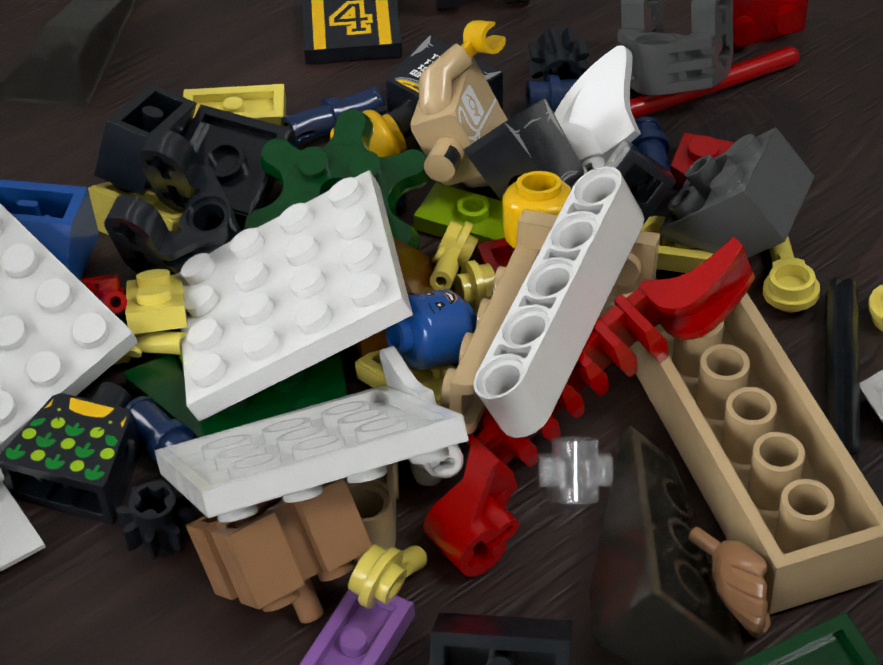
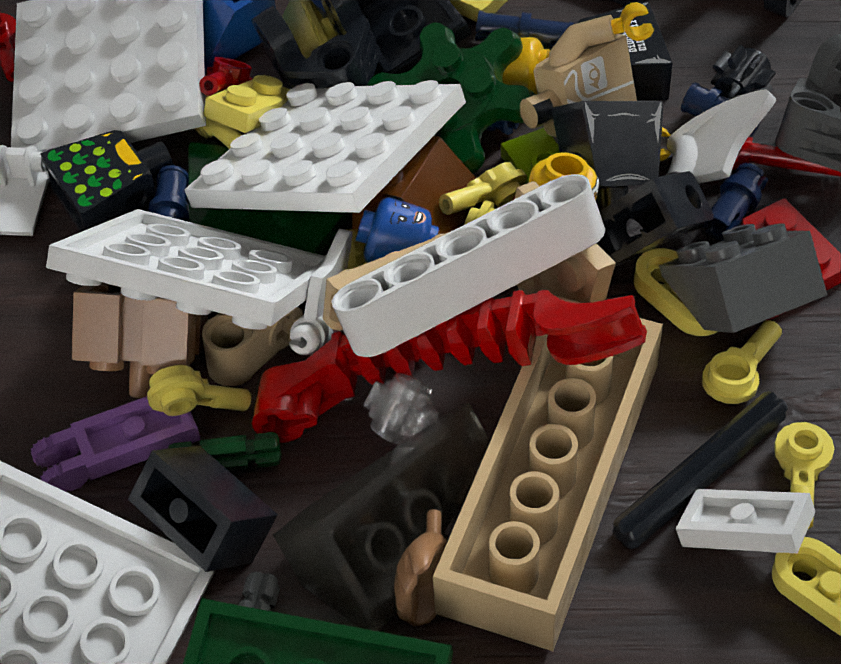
camera: 40 degrees right, 5 degrees up
none -> dark green axle [168,432,281,471]

